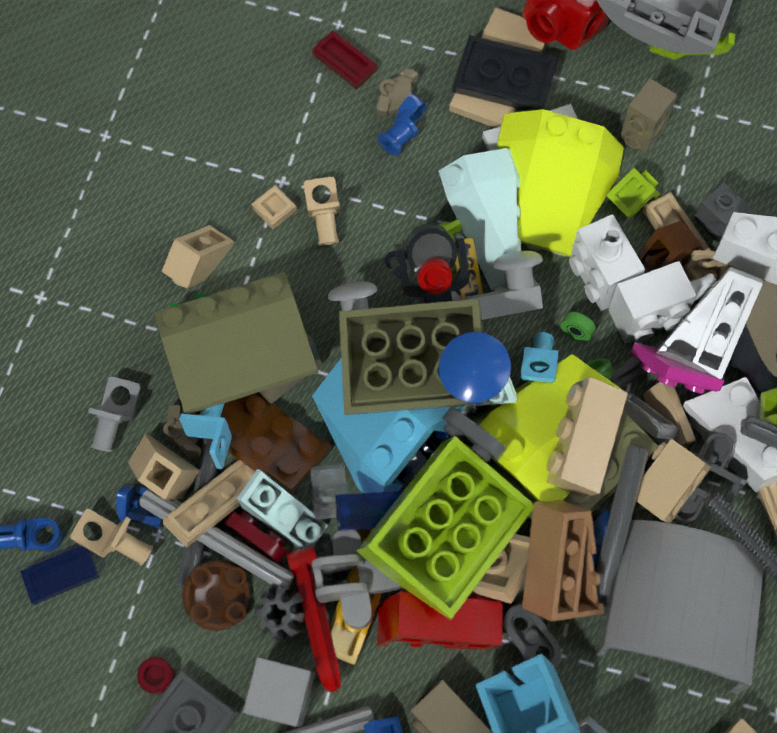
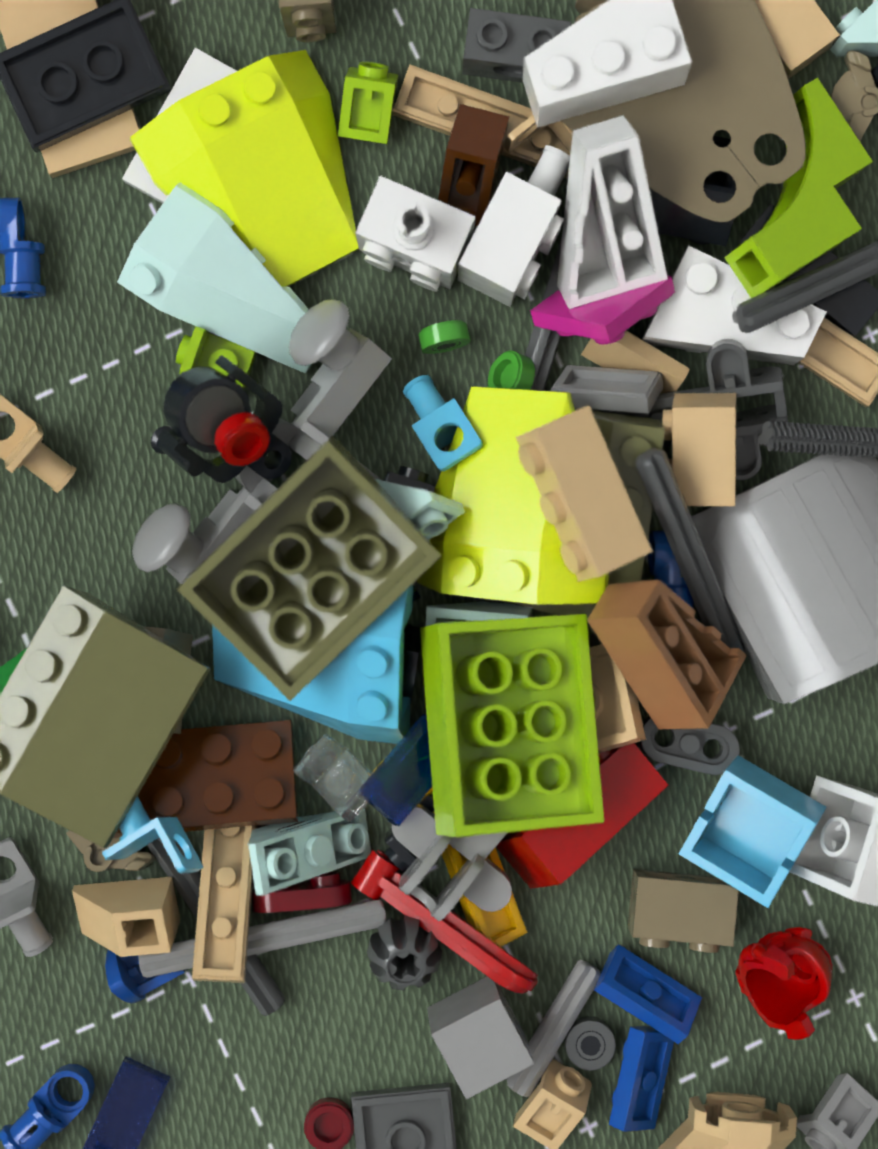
camera: 45 degrees left, 20 degrees up
tan bracket [70,509,153,566] -> none
reddish brown dish [181,560,251,631] -> none
blue dish [439,332,511,405] -> none
dark grey plate [442,407,507,462] -> none
yellow sticker [454,238,483,300] -> none

